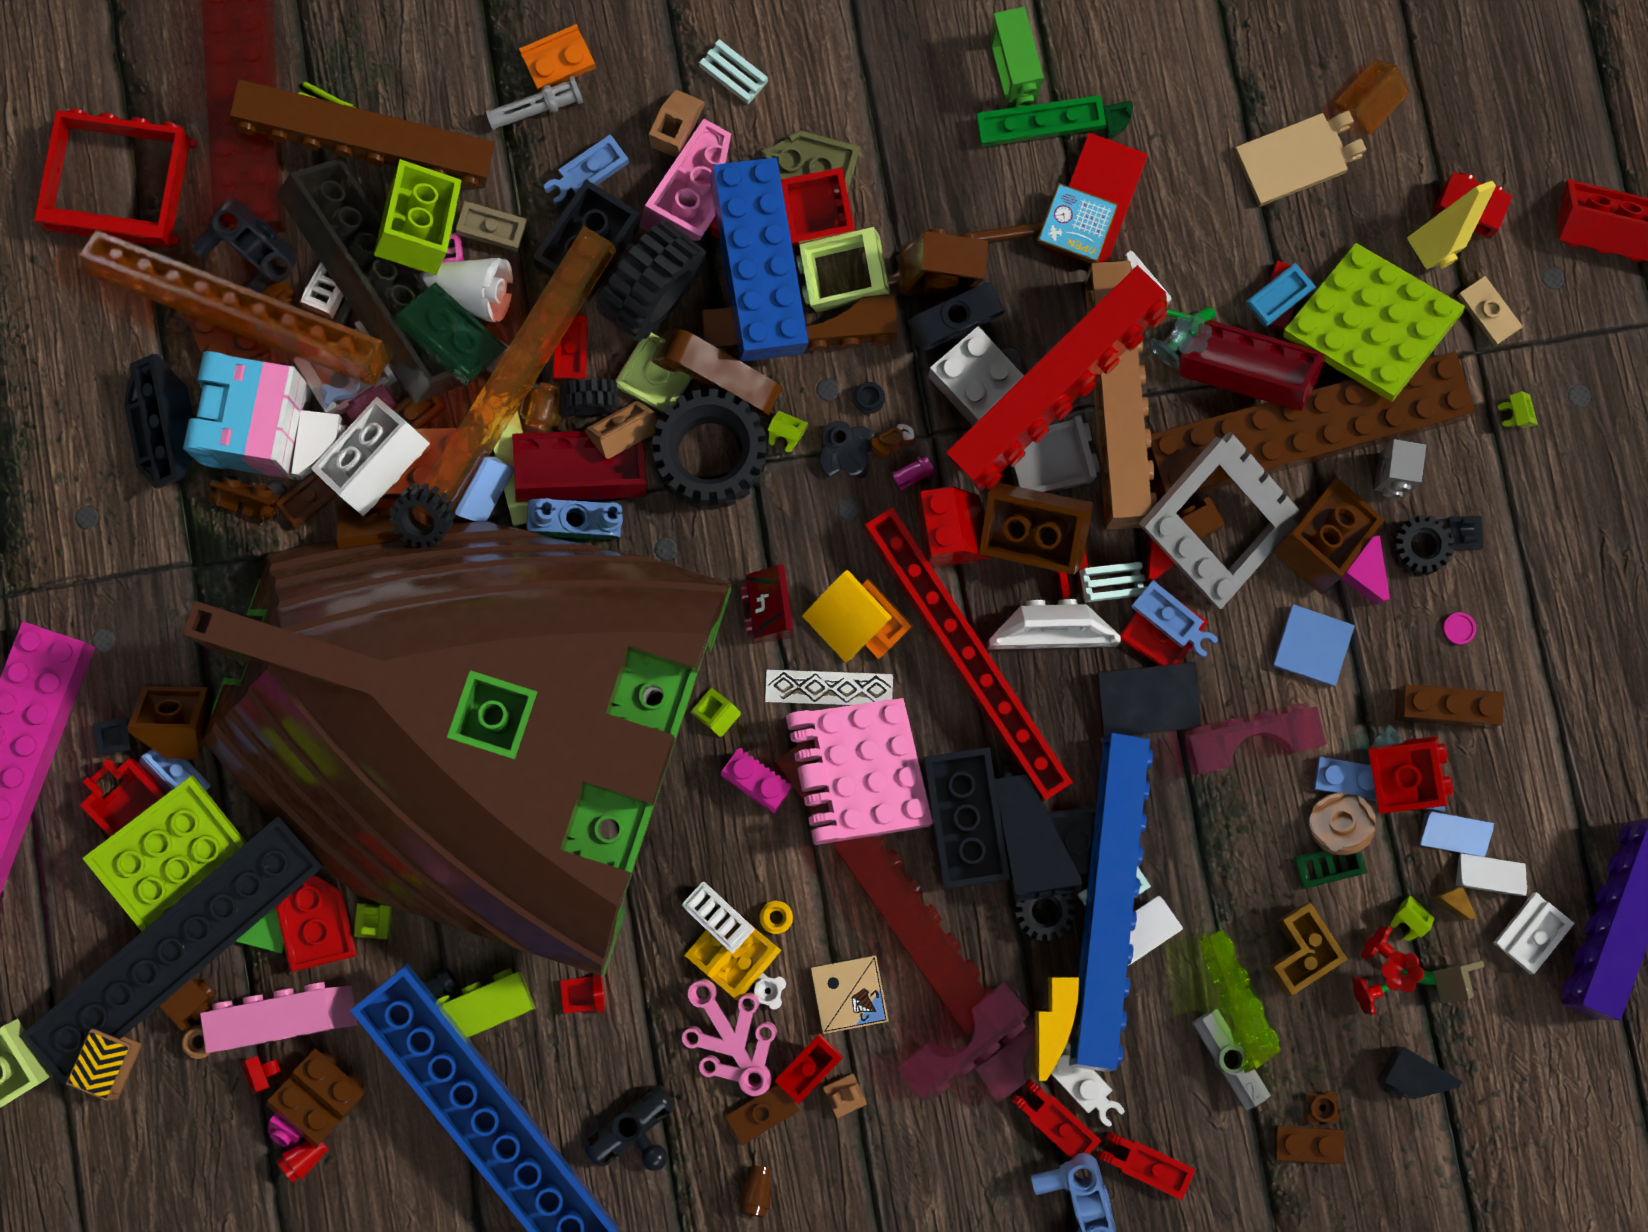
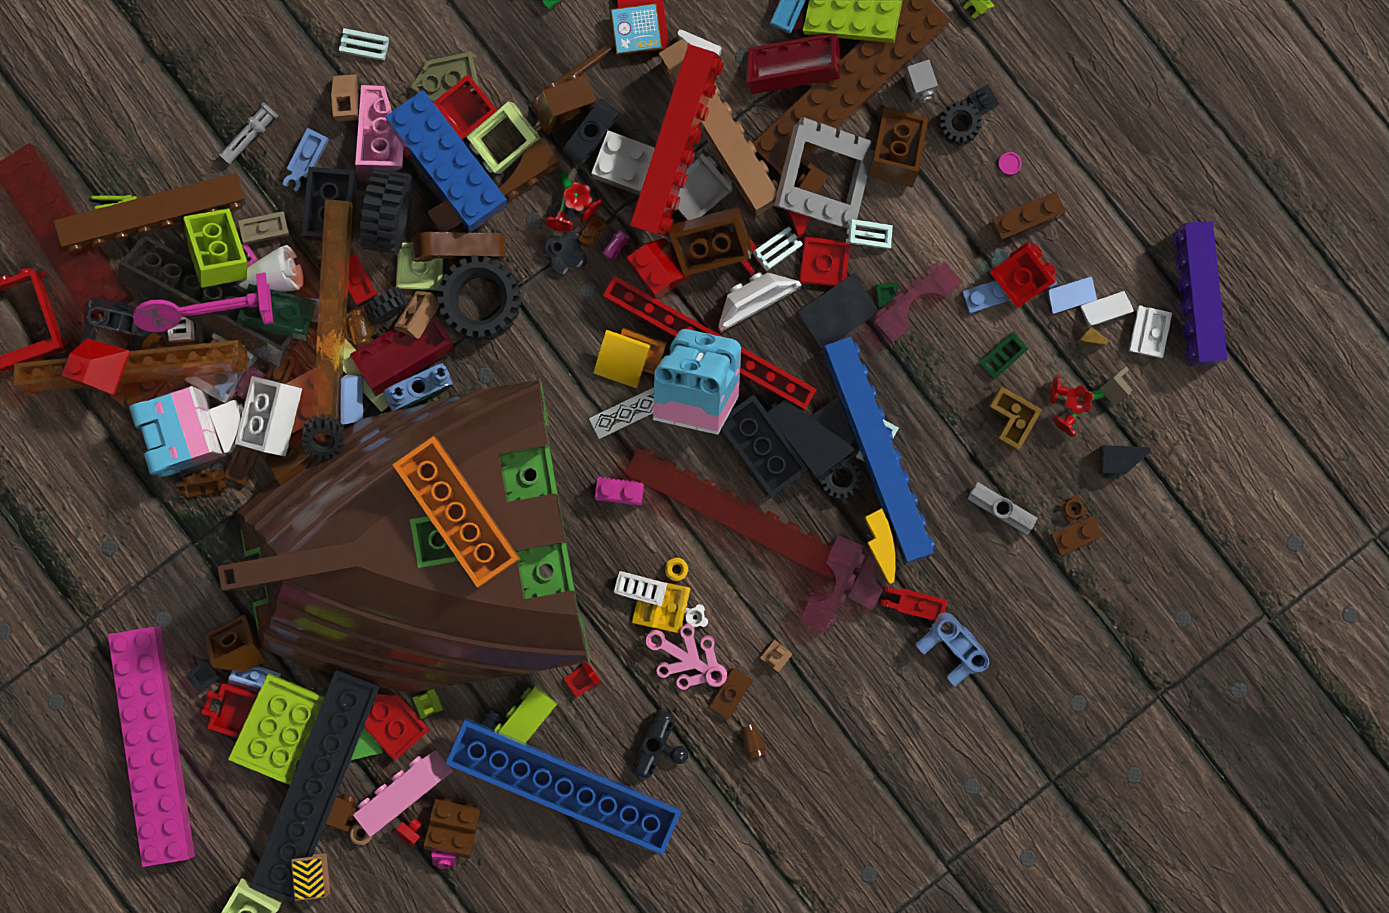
camera: 15 degrees left, 5 degrees up
black wedge [124,354,194,488] -> none
red cone [276,1140,329,1183] -> none
orange plate [519,24,596,93] -> none
lime slope [690,688,741,737] -> none
dark red slope [740,564,793,643] -> none
lime tile [768,411,808,452] -> none
red slope [774,1033,843,1104] -> none
bright pink hinge [785,698,933,845] -> none
tile [811,956,889,1034] -> none
white plate [1051,1042,1125,1127] -> none
red hinge [1097,1131,1196,1200] -> none
white slope [1127,896,1183,966] -> none
medium blue plate [1131,580,1218,658] -> none
clear light blue plant [1149,307,1216,369] -> none
clear neon green wing [1199,929,1281,1073] -> none
medium blue tile [1272,604,1355,687] -> none
medium nougat tile [1309,792,1376,855] -> none
dark pink slope [1341,536,1390,605] -> none
lime tile [1391,895,1434,941] -> none
none -> red slope [62,338,131,395]
none -> dark pink piece [133,272,273,332]
none -> orange brick [392,436,521,588]
none -> red plant [546,172,603,232]
none -> medium azure piece [653,329,741,434]
none -> light aqua tile [846,219,893,249]
none -> dark green tile [875,282,898,308]

